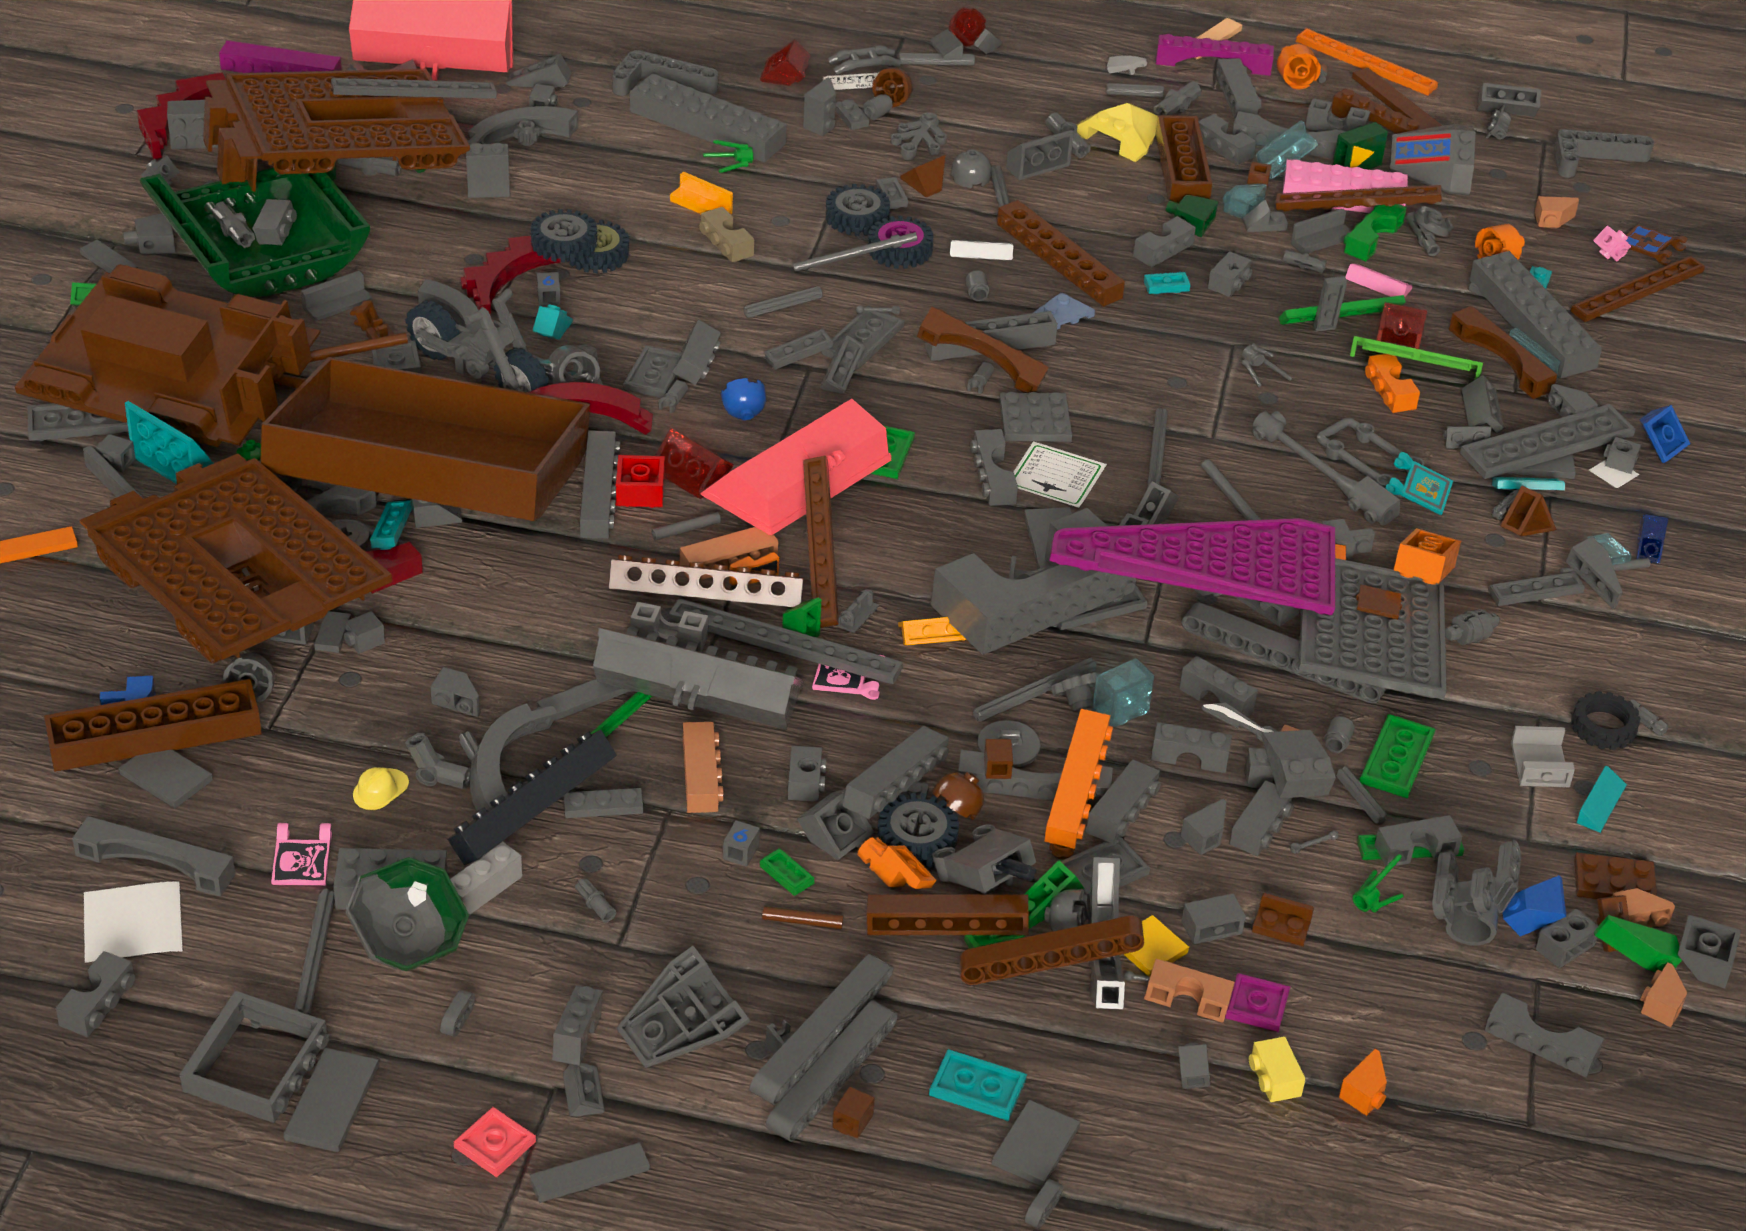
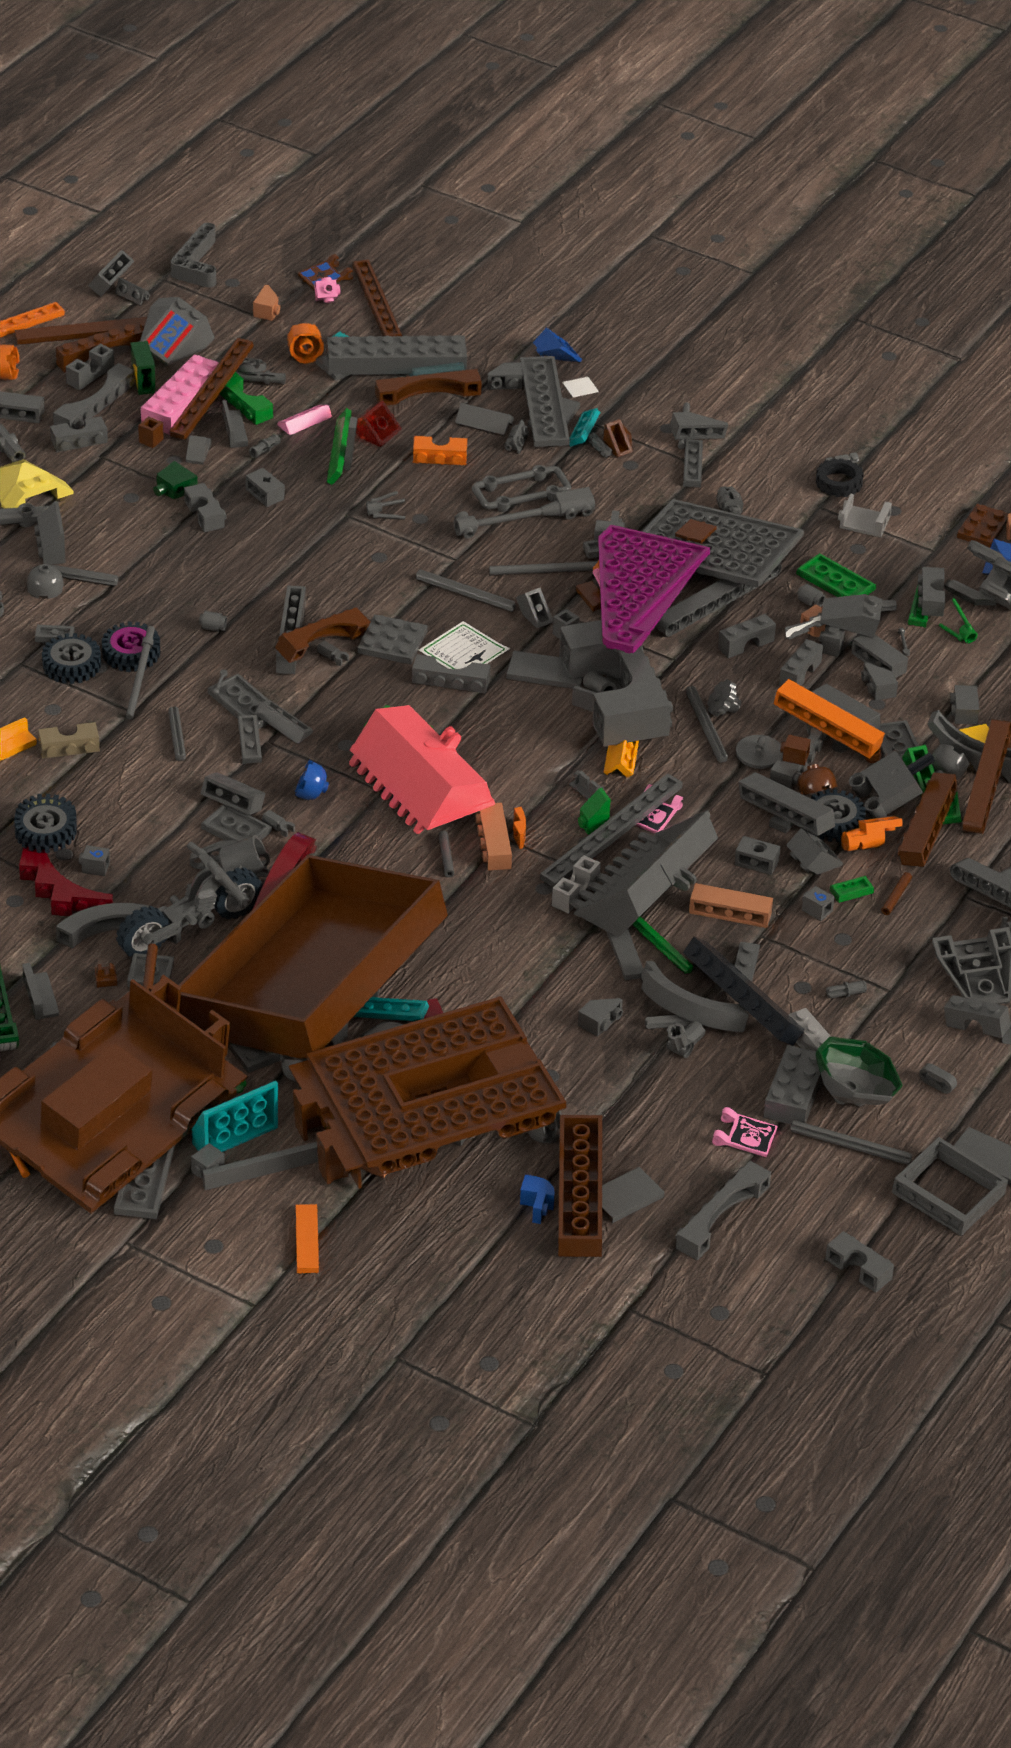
camera: 70 degrees left, 0 degrees up
white sticker [84,882,182,963] -> none
reddish brown tile [350,300,379,331] -> none
light yellow piece [353,767,409,810] -> none
teal slope [532,304,573,340] -> none
brick [609,555,804,607] -> none
red brick [616,455,665,508] -> none
clear red slope [655,428,734,499] -> none
reddish brown tile [803,456,839,628] -> none
reddish brown slope [900,155,946,198] -> none
slope [950,239,1013,260] -> none
reddish brown brick [997,200,1125,307] -> none
sand blue wing [1033,293,1095,330] -> none
clear light blue brick [1092,658,1154,728] -> none
teal plate [1144,272,1190,294] -> none
reddish brown brick [1155,115,1212,203] -> none
clear light blue slope [1223,184,1267,219] -> none
reddish brown bracket [1252,893,1314,947] -> none
clear light blue panel [1256,120,1318,179] -> none
bright green slope [1350,336,1483,380] -> none
teal flag [1385,452,1453,515] -> none
orange brick [1394,528,1461,584] -> none
teal slope [1577,766,1627,833] -> none
clear light blue tile [1587,533,1631,565] -> none
dark grey brick [1604,437,1641,474] -> none
clear blue slope [1636,514,1668,564] -> none

